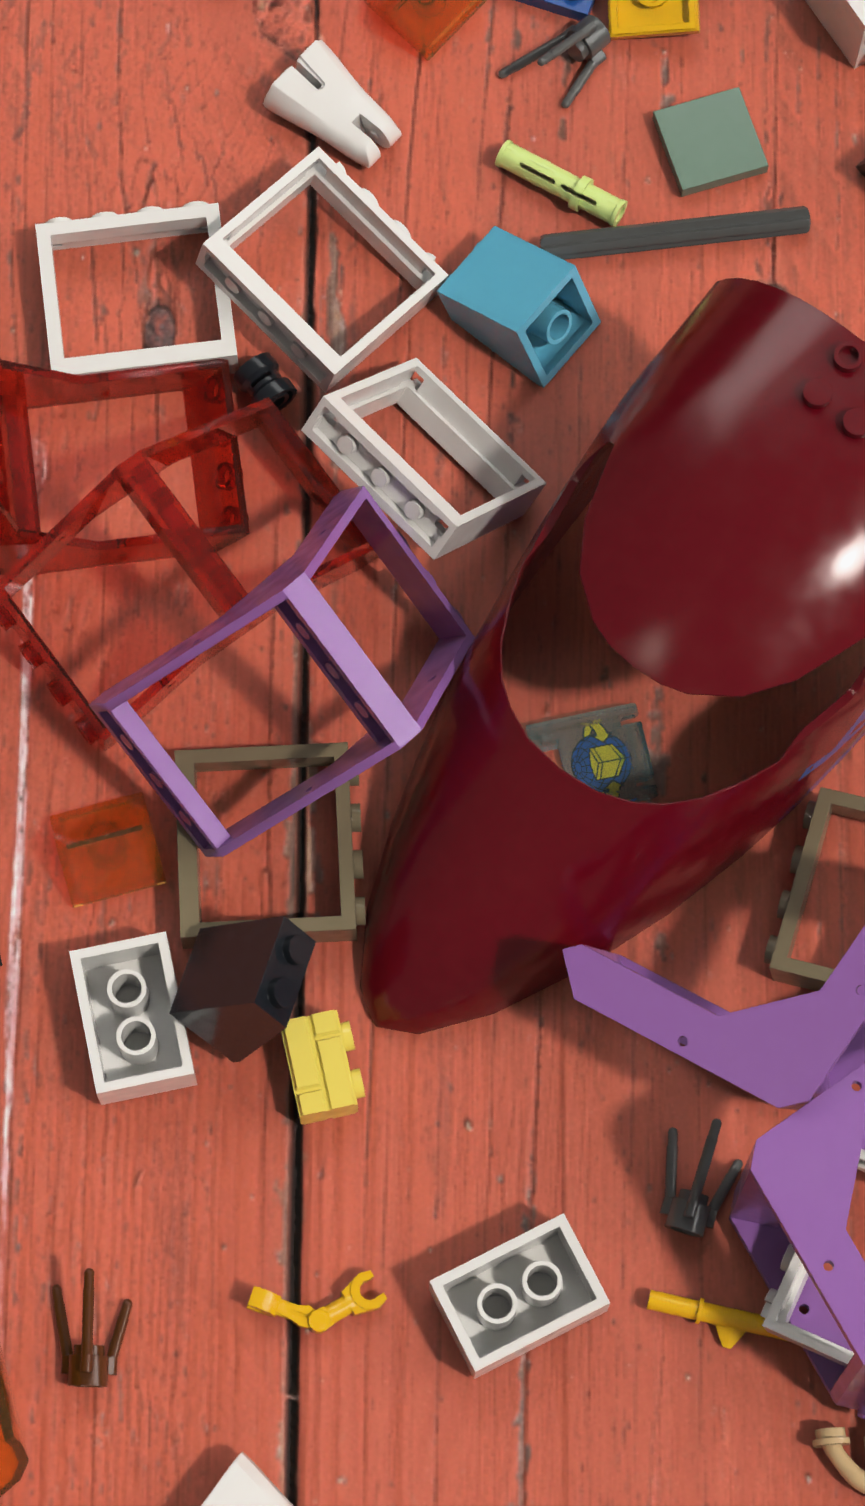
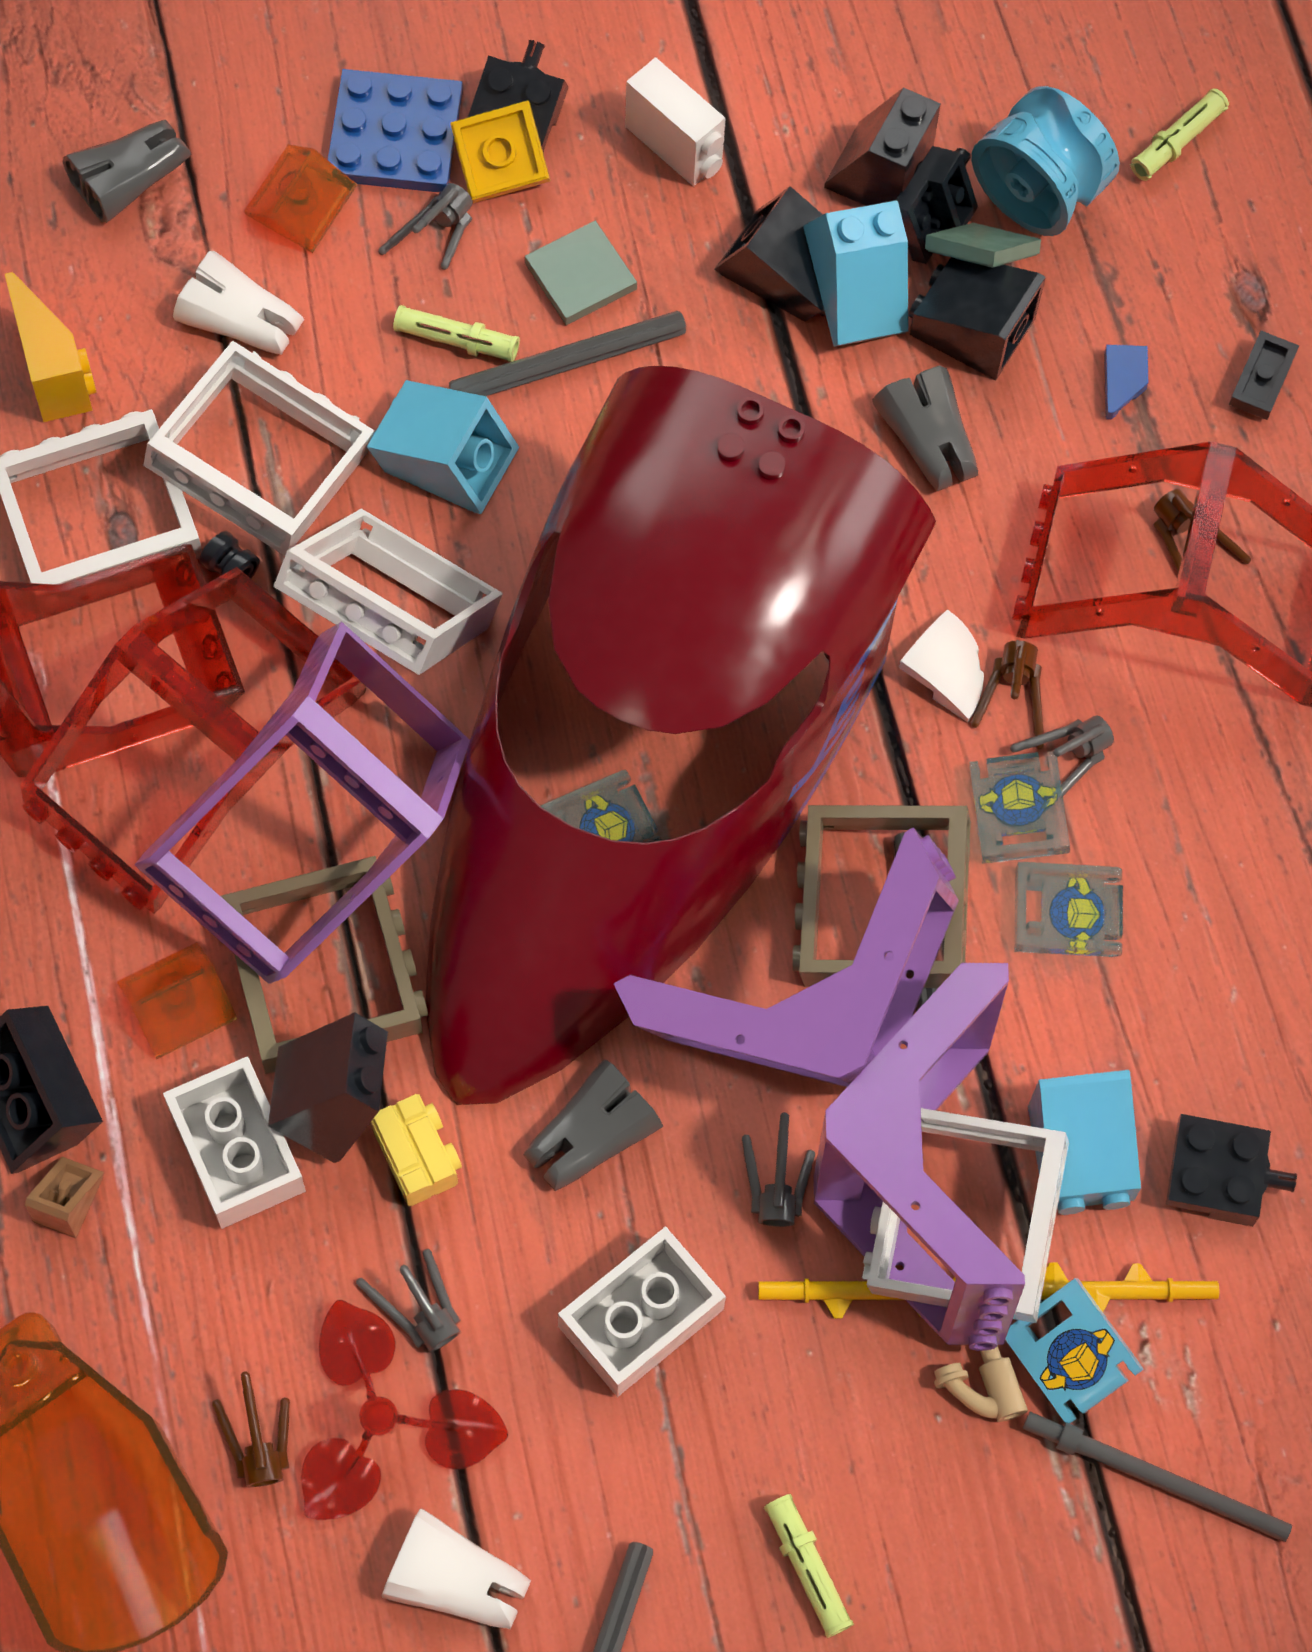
camera: 15 degrees left, 5 degrees down
yellow piece [246,1270,387,1334] -> none
none -> yellow slope [5,272,97,422]
none -> clear red plant [301,1300,508,1520]
none -> dark grey plant [356,1249,461,1352]
none -> dark grey piece [523,1060,663,1191]

